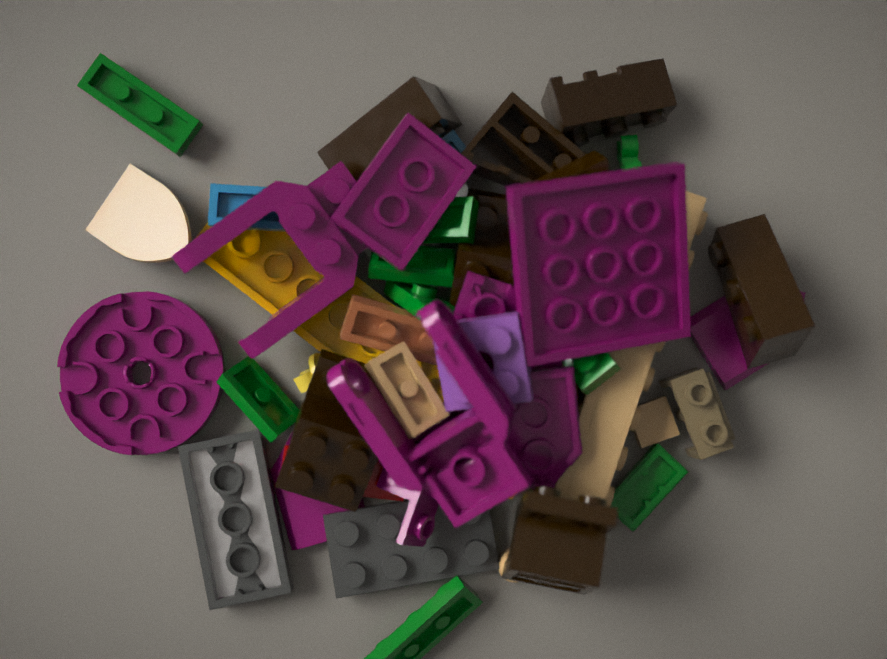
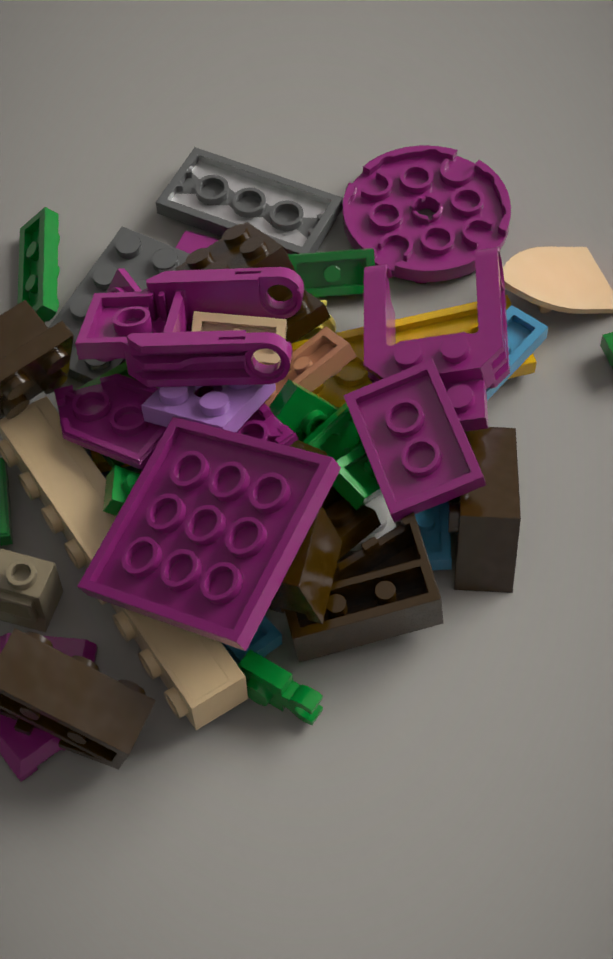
camera: 135 degrees right, 30 degrees down
dark brown wedge [541,58,677,147] -> none
tan tile [633,396,680,448] -> none

